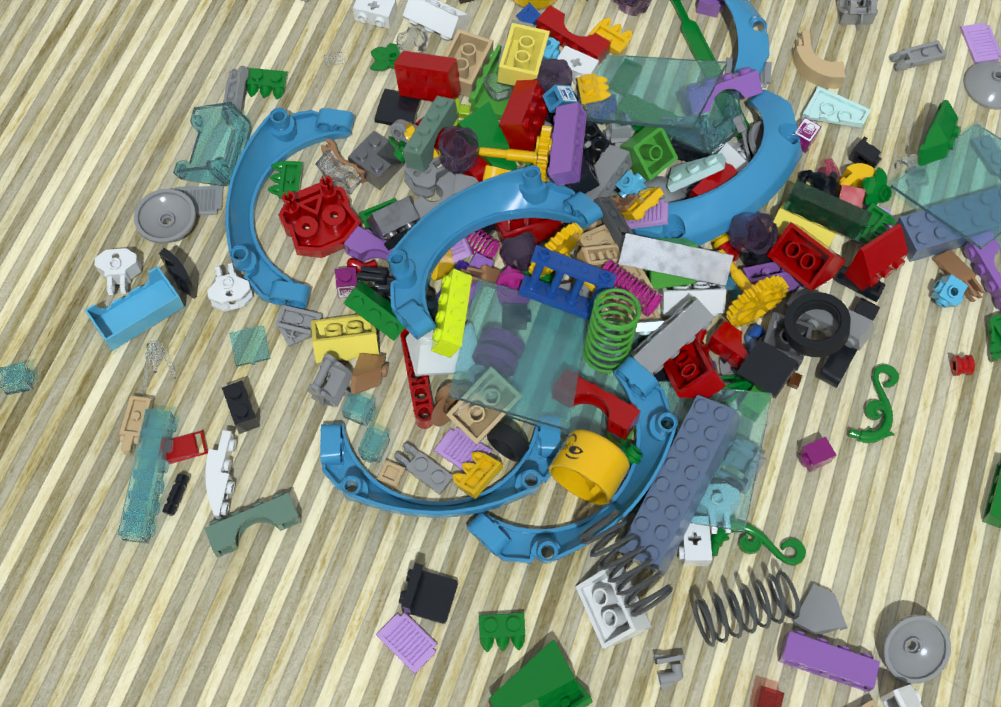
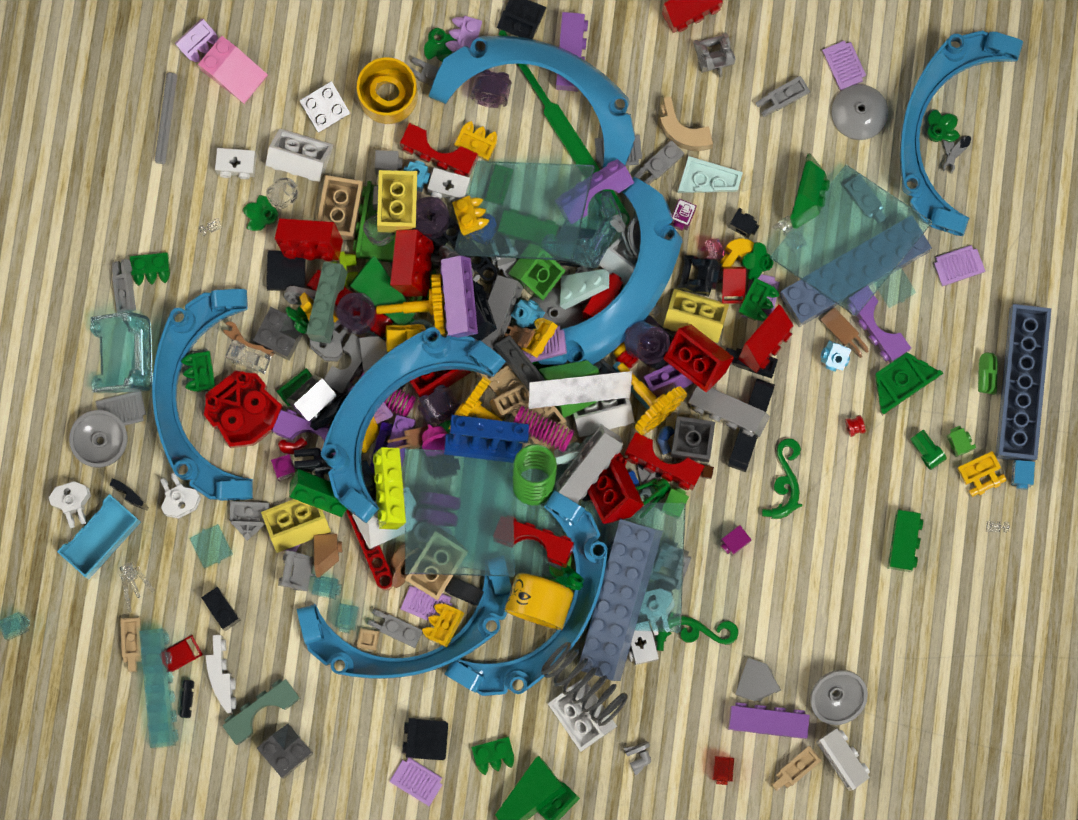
camera: 10 degrees left, 15 degrees up
blue plate [516,2,541,26] -> none
dark azure brick [542,84,578,113] -> none
dark grey piece [693,570,801,647] -> none
black slope [736,340,798,399] -> none
clear green brick [784,180,872,242] -> none
black tyre [784,292,851,357] -> none
none -> flat silver slope [257,723,313,779]
none -> light grey hinge [634,140,684,185]

